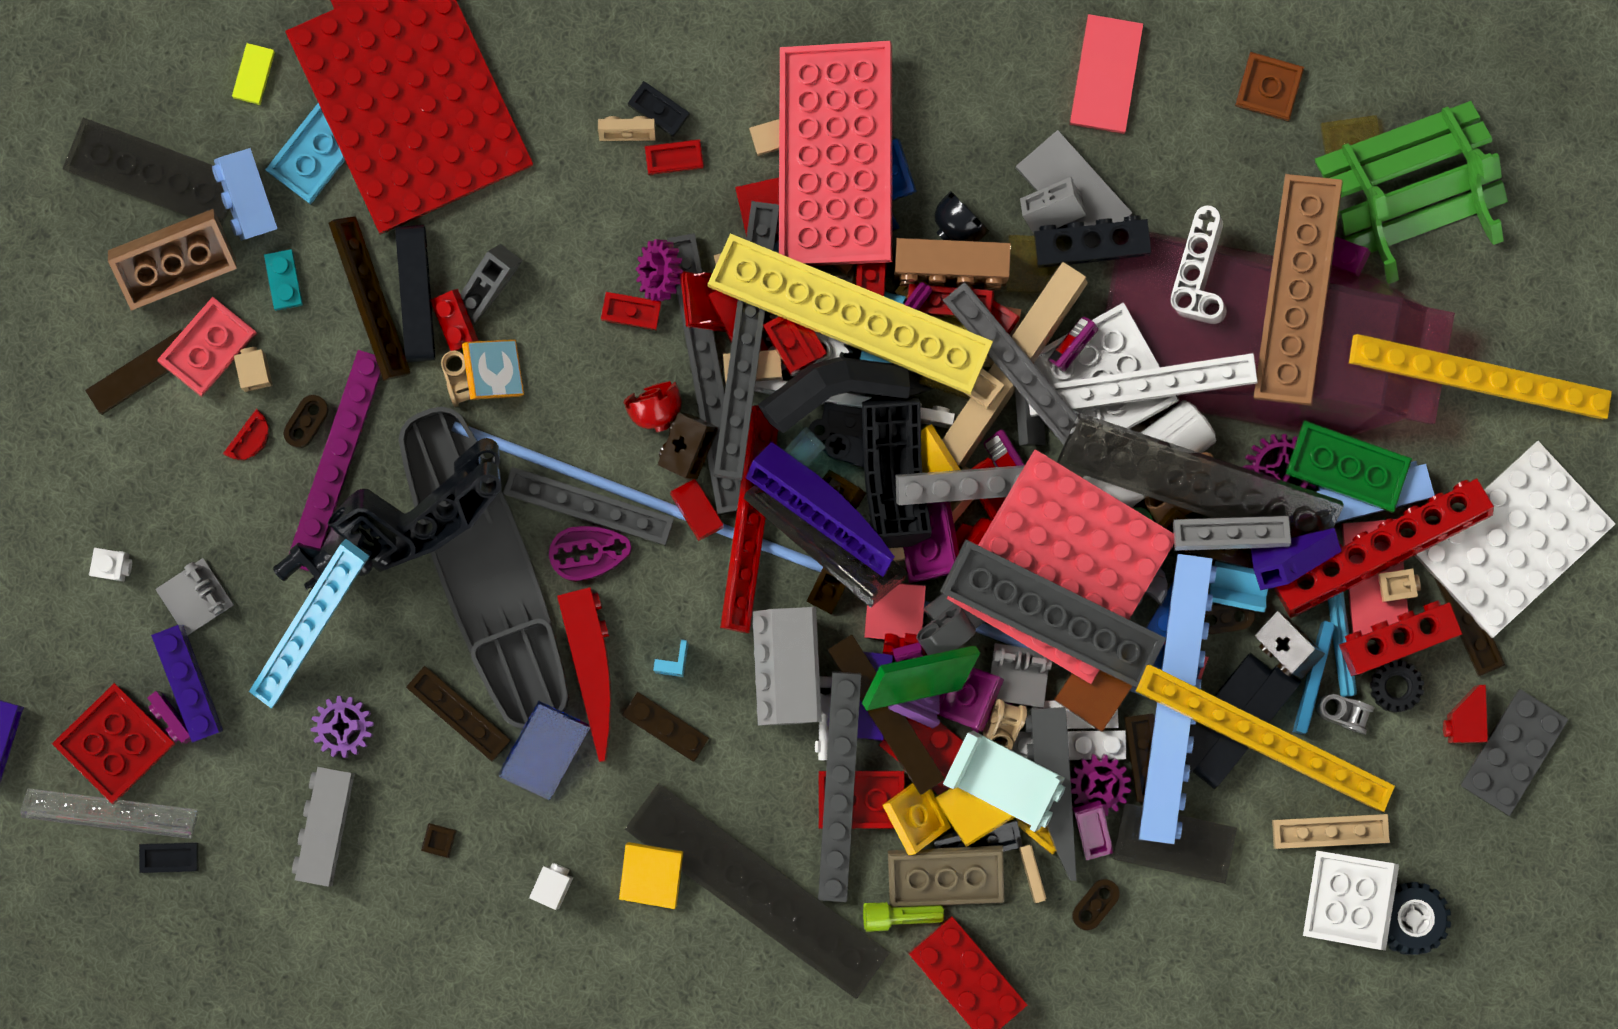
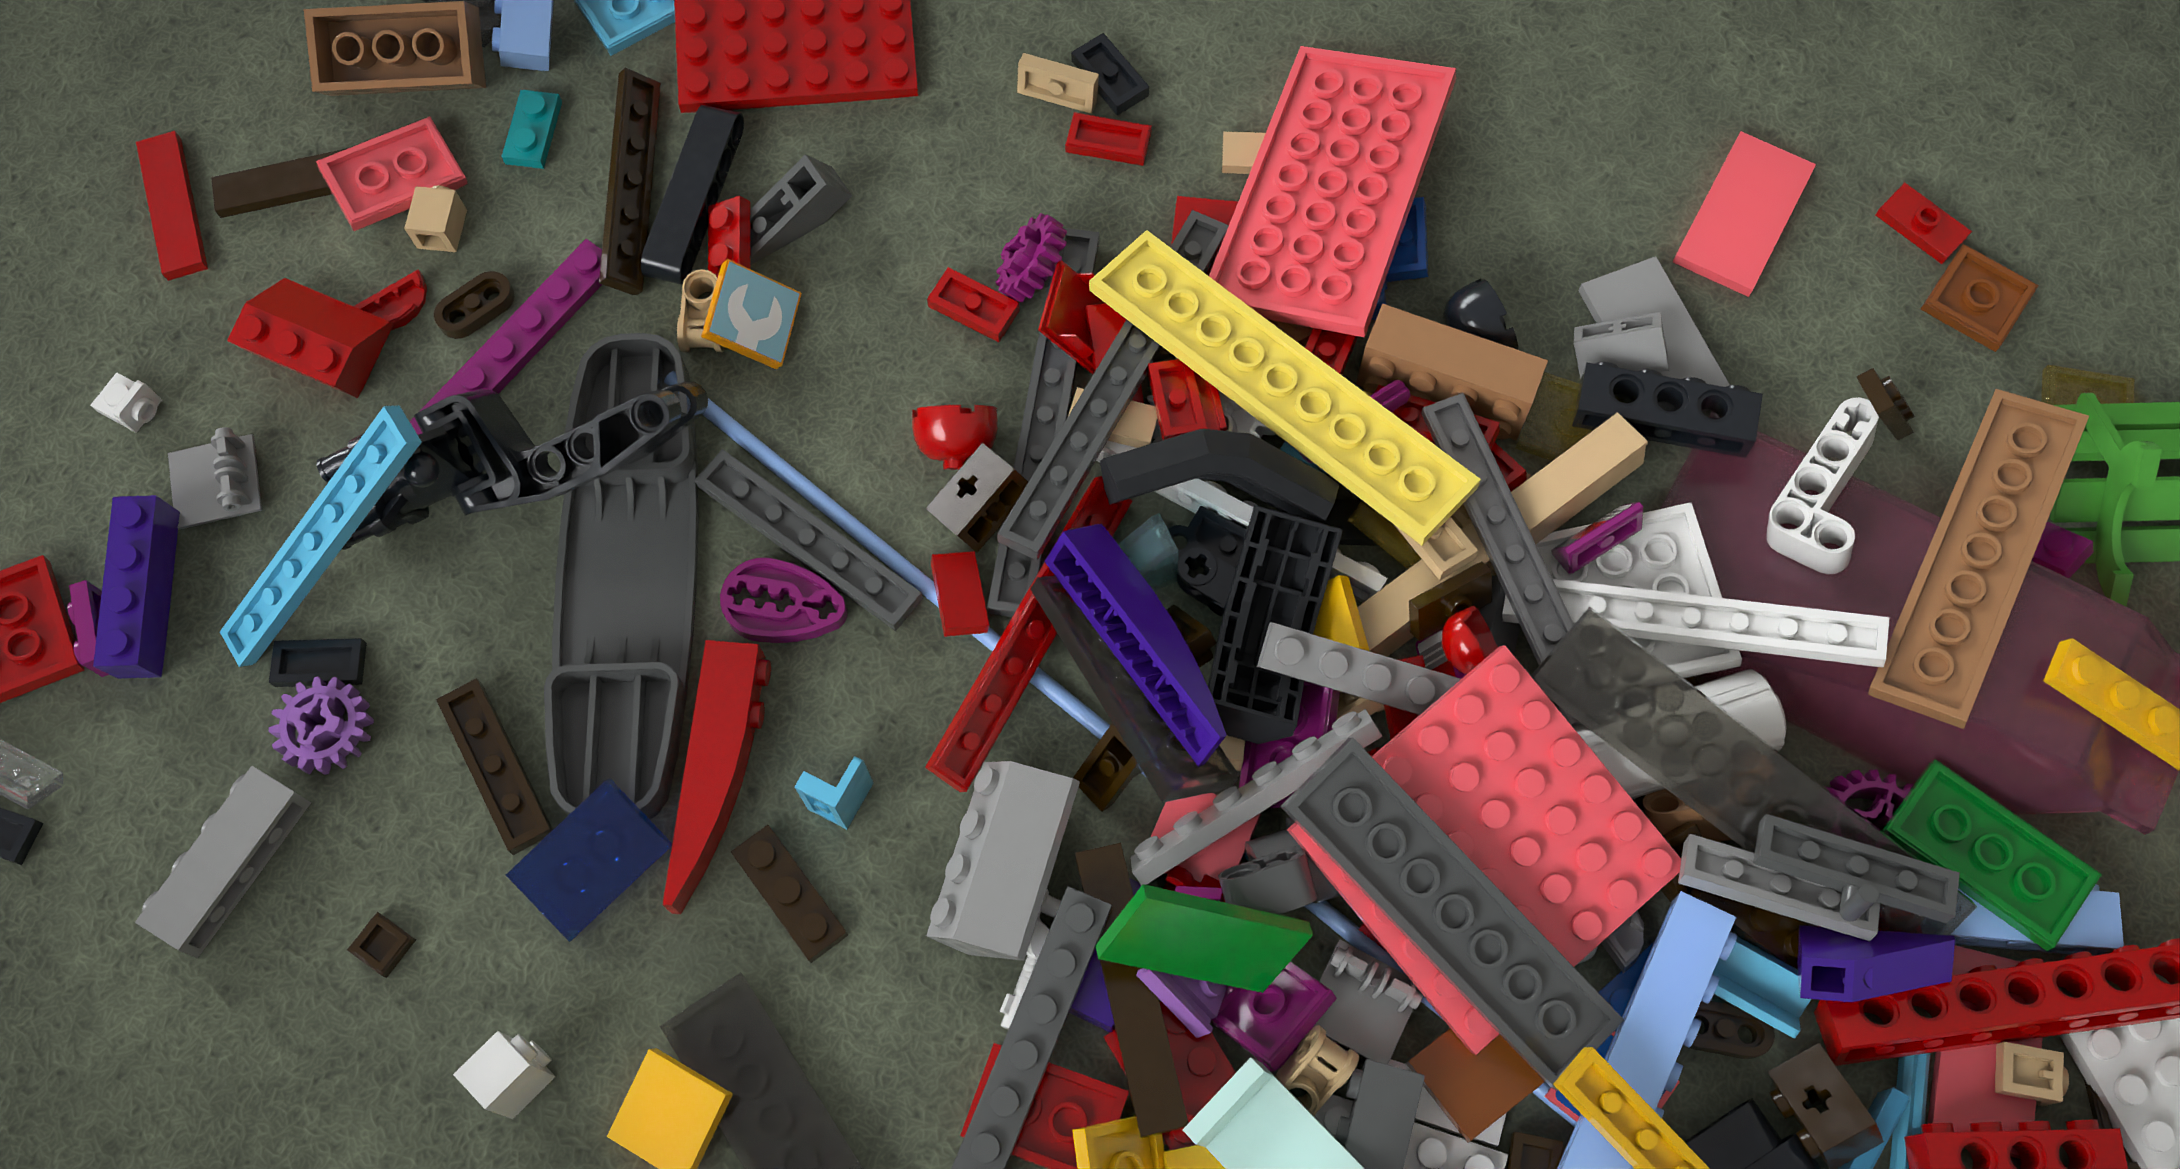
camera: 25 degrees right, 15 degrees down
none -> red tile [136,131,208,281]
none -> red slope [227,278,394,398]
none -> black tile [269,638,367,687]
none -> light grey plate [1131,709,1382,886]
none -> dark brown plate [1409,561,1492,641]
none -> red hair [1442,606,1498,675]
none -> dark grey plate [1753,814,1960,923]
none -> dark brown plate [1857,368,1915,440]
none -> red plate [1875,182,1972,264]

